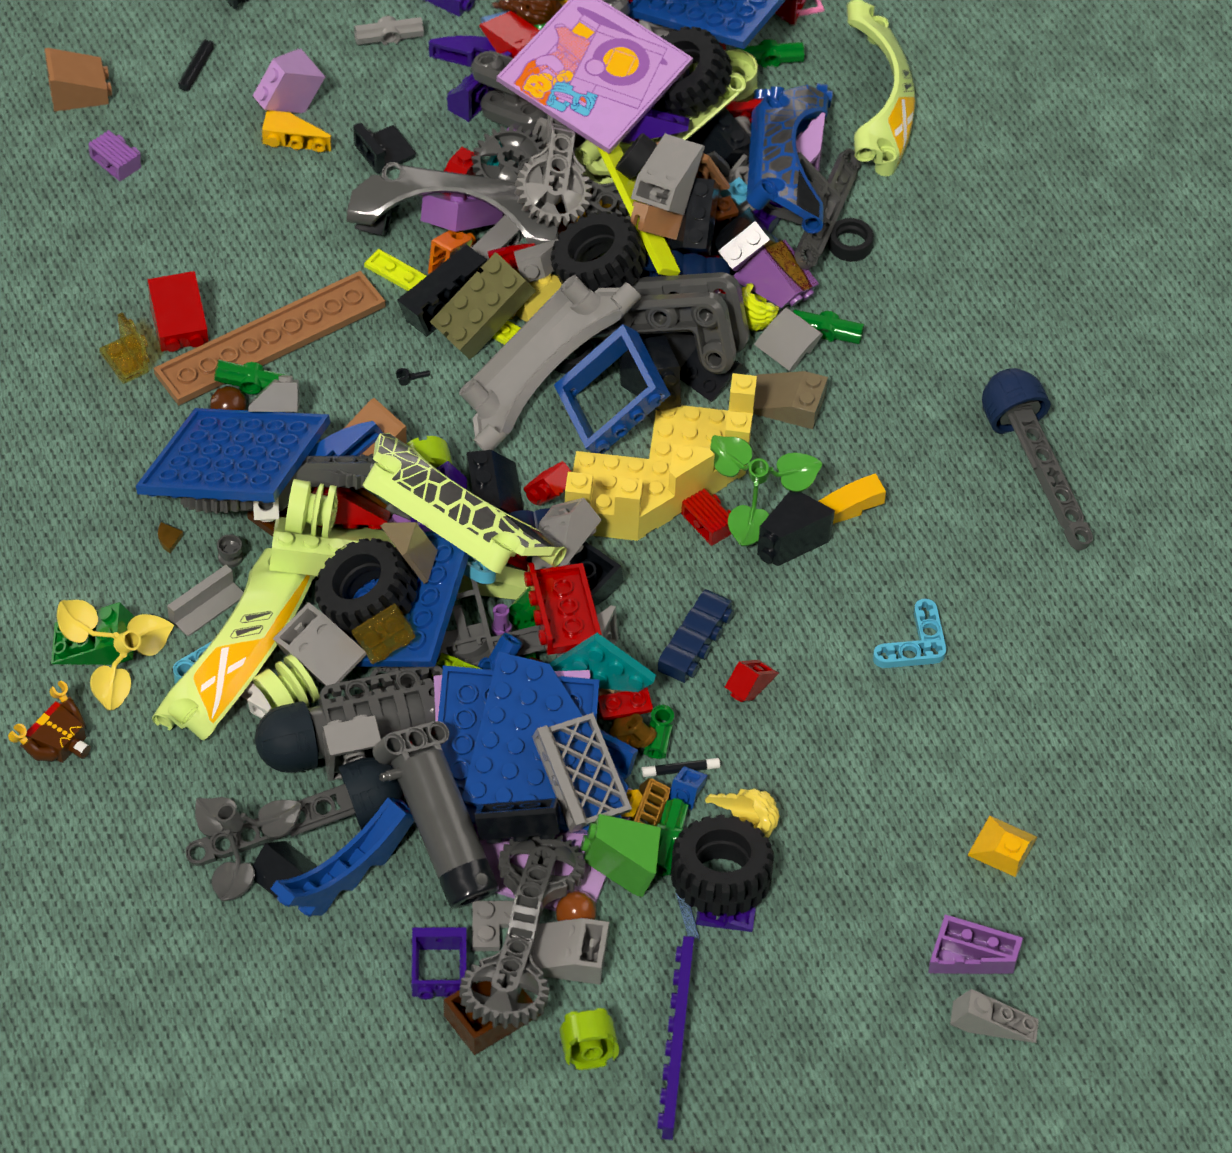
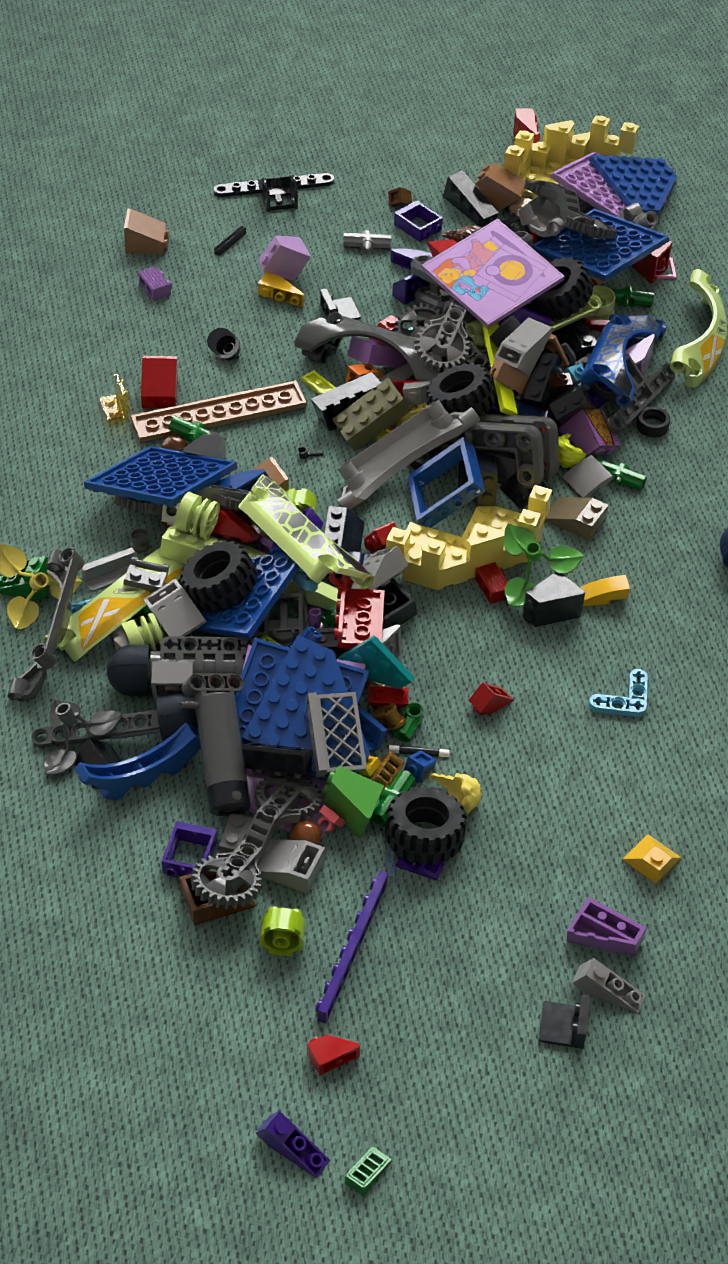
camera: 15 degrees right, 5 degrees down
pearl gold tile [158,522,183,553] -> none
clear yellow bracket [351,603,416,664] -> none
dark tan slope [381,522,438,584] -> none
dark blue brick [658,589,734,683] -> none
none -> dark grey panel [7,548,84,702]
none -> dark grey plate [123,556,170,592]
none -> black piece [207,328,241,360]
none -> coral tile [318,805,346,833]
none -> black bracket [539,995,590,1049]

